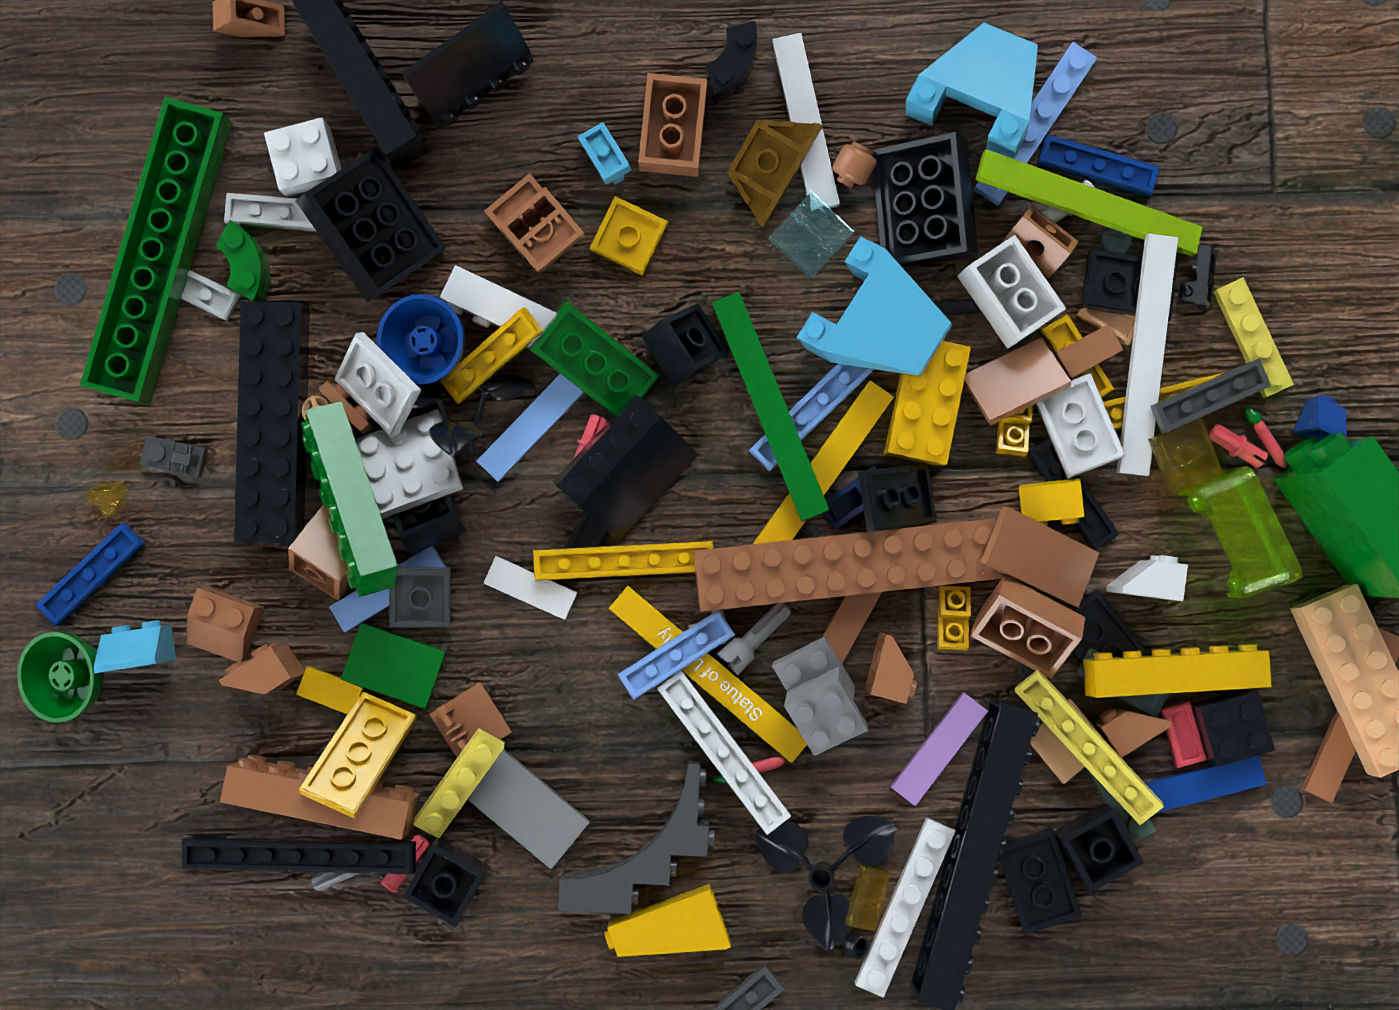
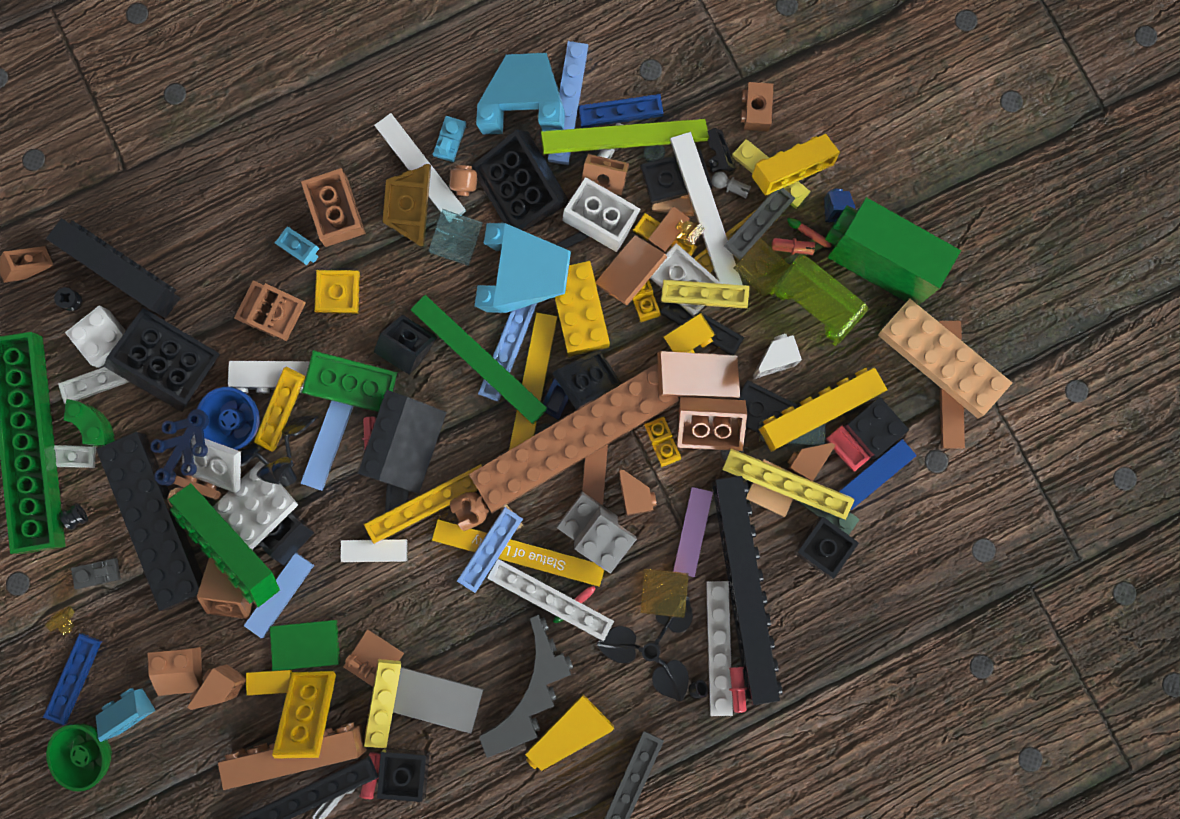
camera: 20 degrees left, 5 degrees down
dark grey tile [389,567,451,628] -> none
black slope [402,1,534,129] -> none
black brick [706,20,757,104] -> none
light grey piece [717,603,791,675] -> none
clear yellow tile [845,865,891,931] -> none
black plate [998,827,1082,935] -> none
none -> black wheel [54,287,83,312]
none -> black wheel [59,503,88,531]
none -> dark blue plant [151,409,209,486]
none -> medium azure hinge [433,116,466,163]
none -> nougat helmet [450,492,489,531]
none -> clear yellow tile [640,569,689,618]
none -> light yellow tile [661,280,750,309]
none -> clear yellow tile [675,220,705,245]
none -> light grey pin [711,172,751,199]
none -> coral axle [729,667,747,713]
none -> nougat brick [740,82,774,131]
none -> yellow brick [752,134,840,196]

